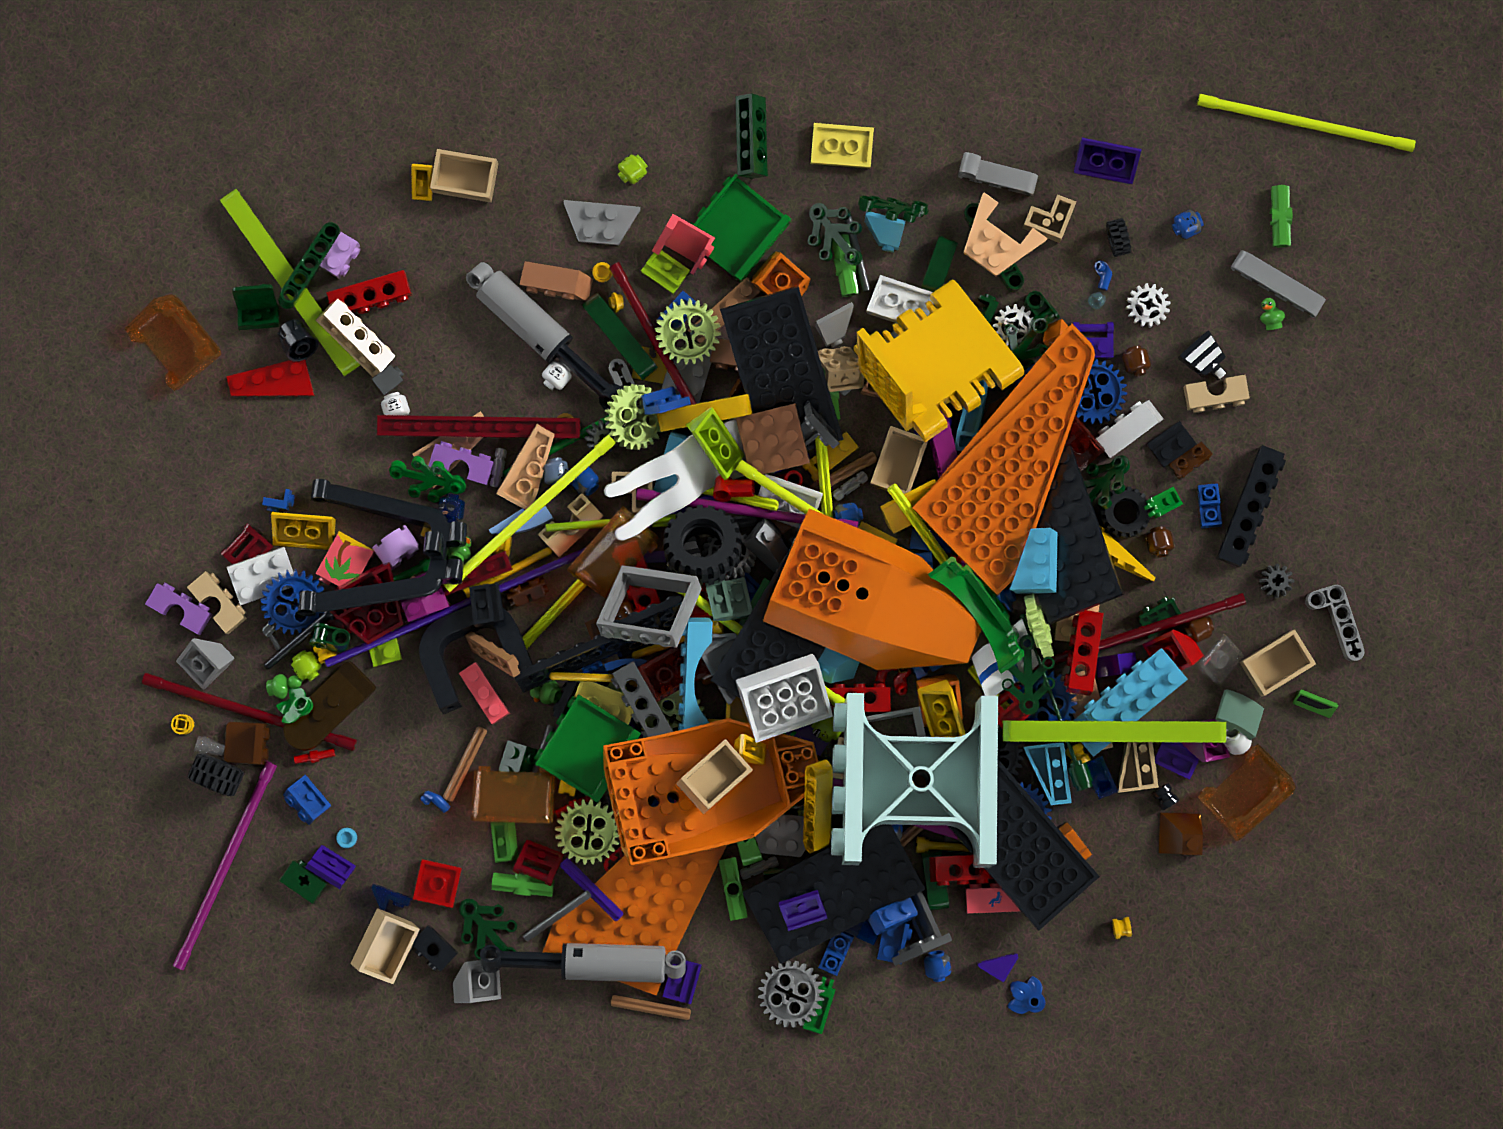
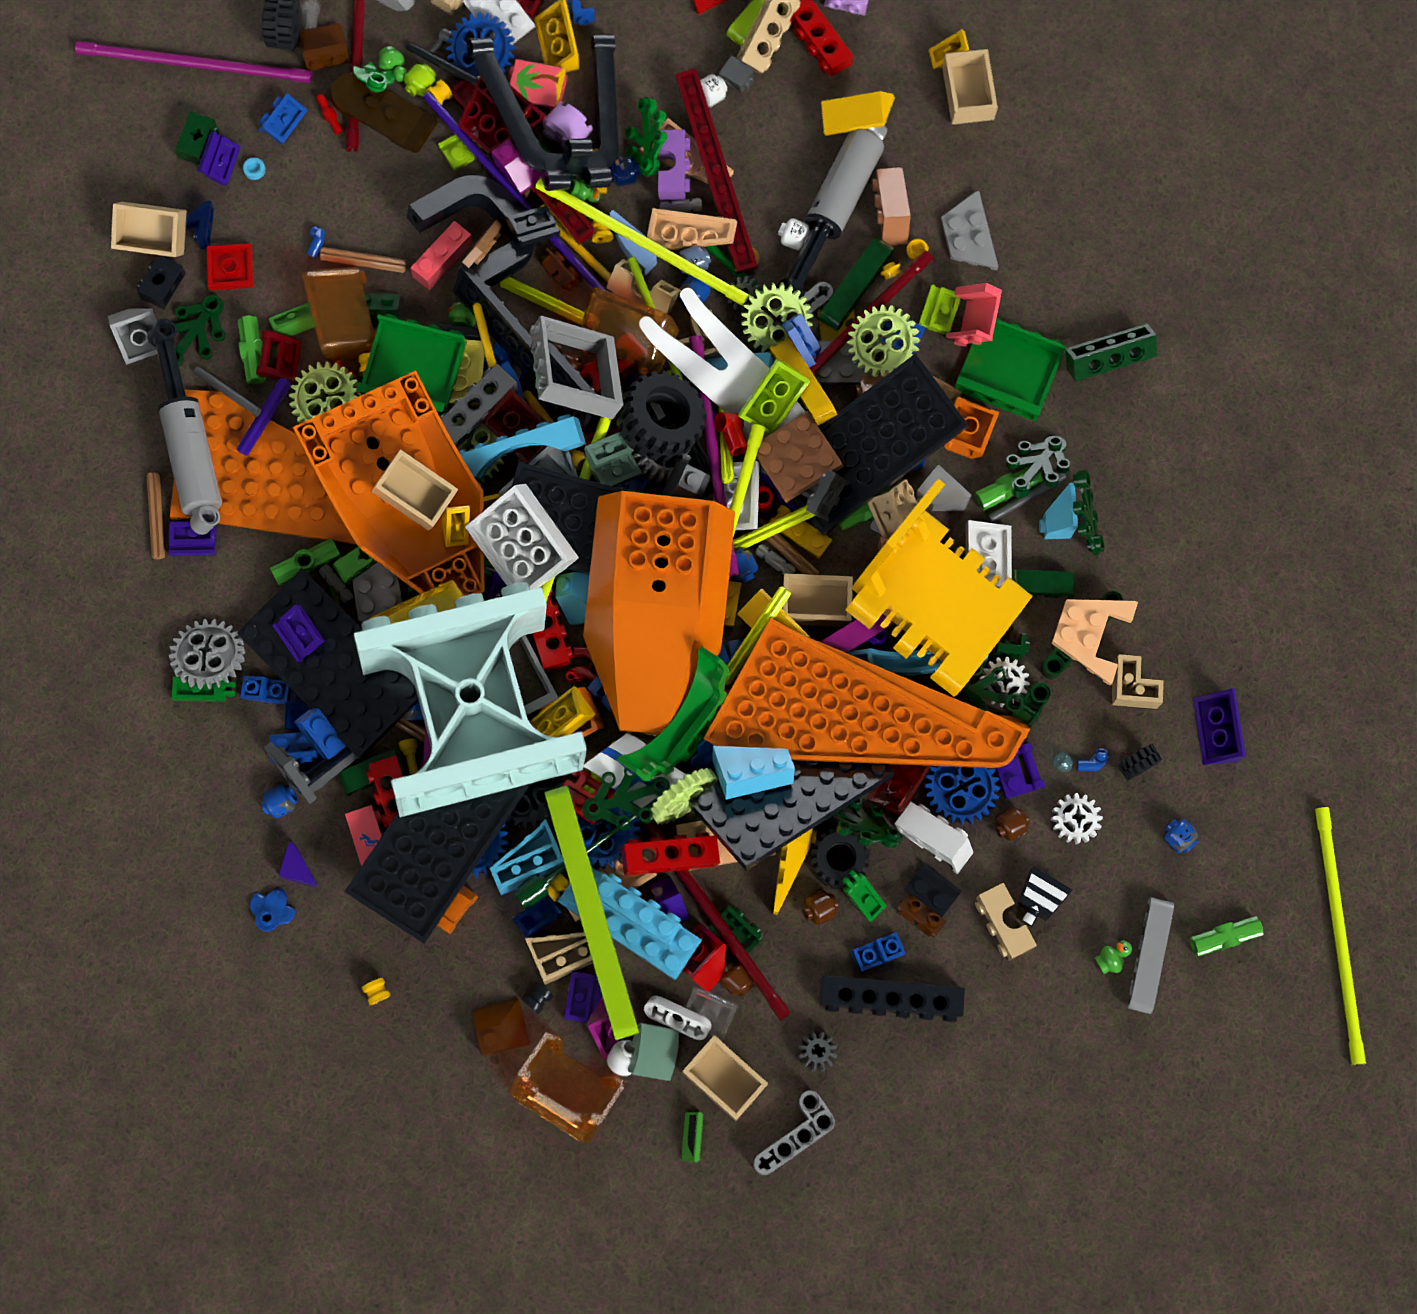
camera: 65 degrees right, 10 degrees down
dark green piece [309,623,350,652] -> none
lime head [618,154,648,184] -> none
light yellow plate [811,123,874,169] -> none
light grey beam [958,152,1038,196] -> none
none -> white beam [644,996,711,1040]
none -> yellow slope [821,91,895,136]

